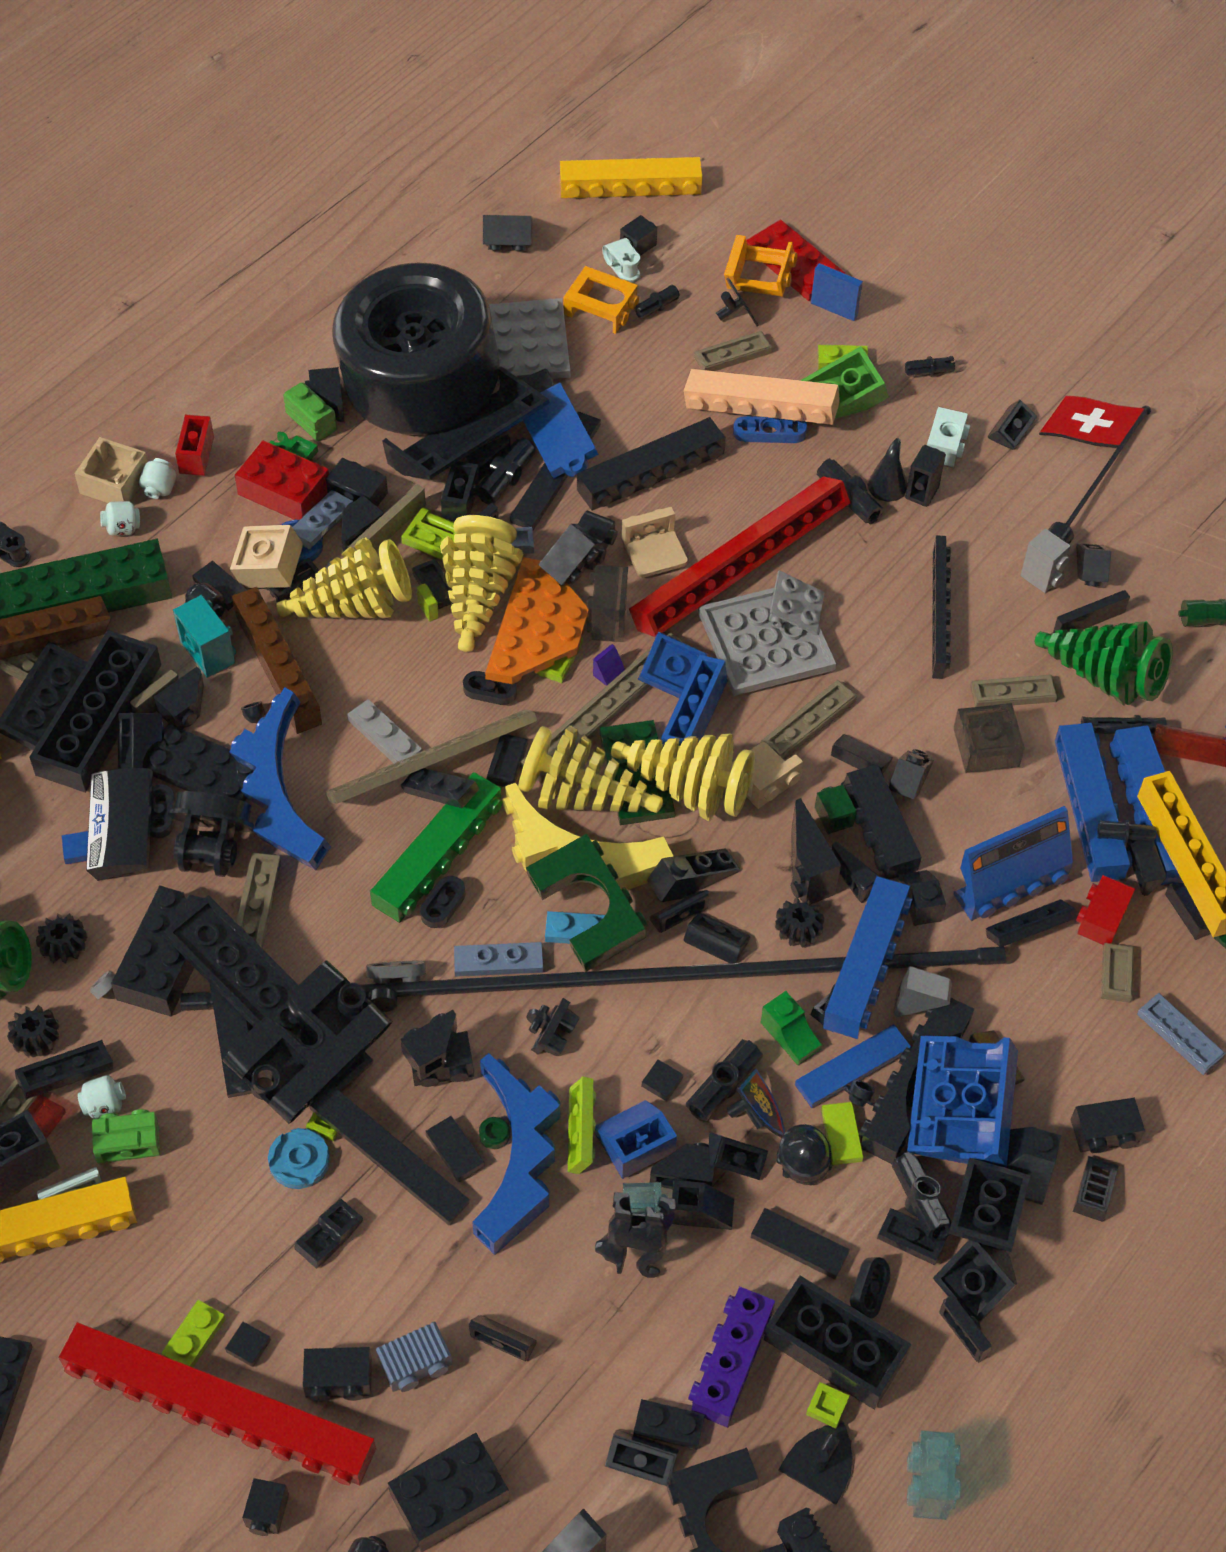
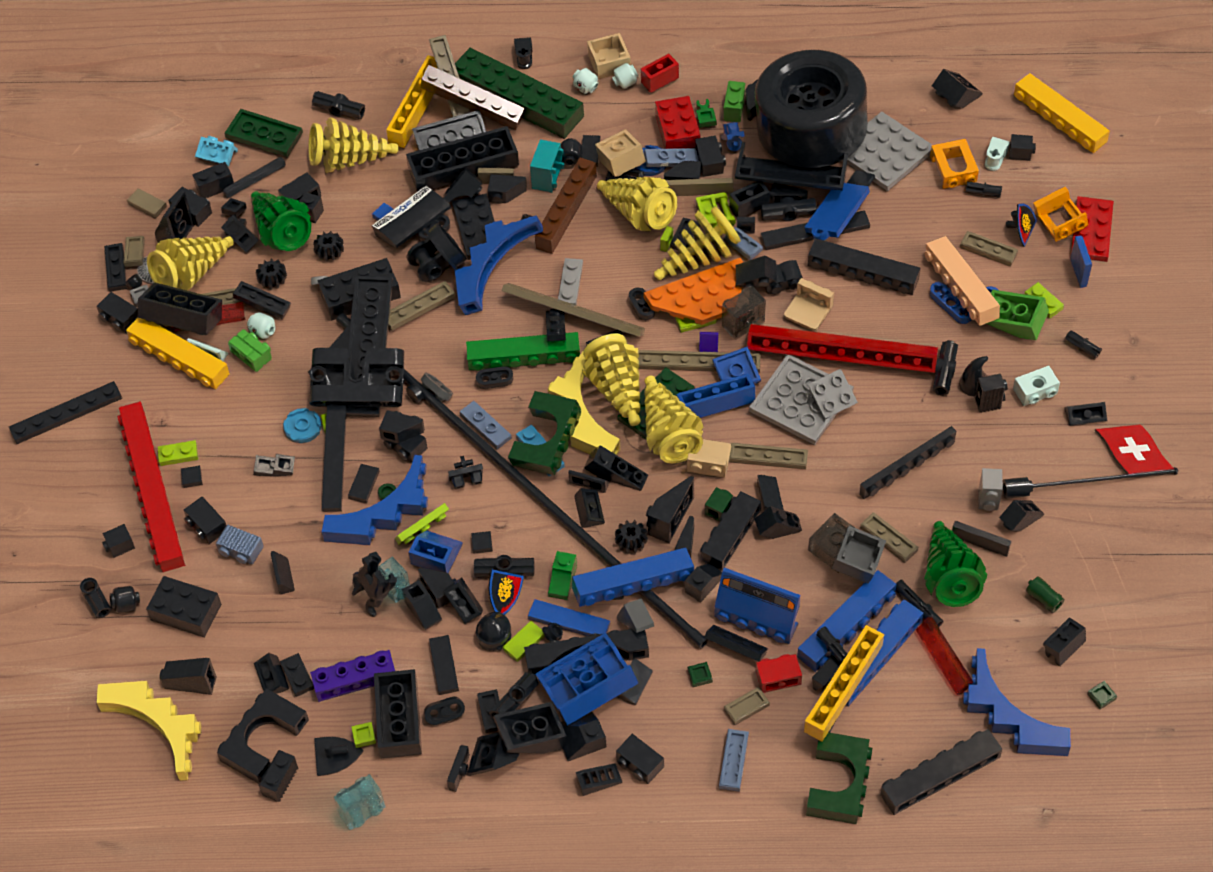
camera: 55 degrees right, 0 degrees up
none -> dark green tile [687,662,713,687]
none -> blue hips [720,122,745,151]
none -> dark grey container [831,526,886,584]

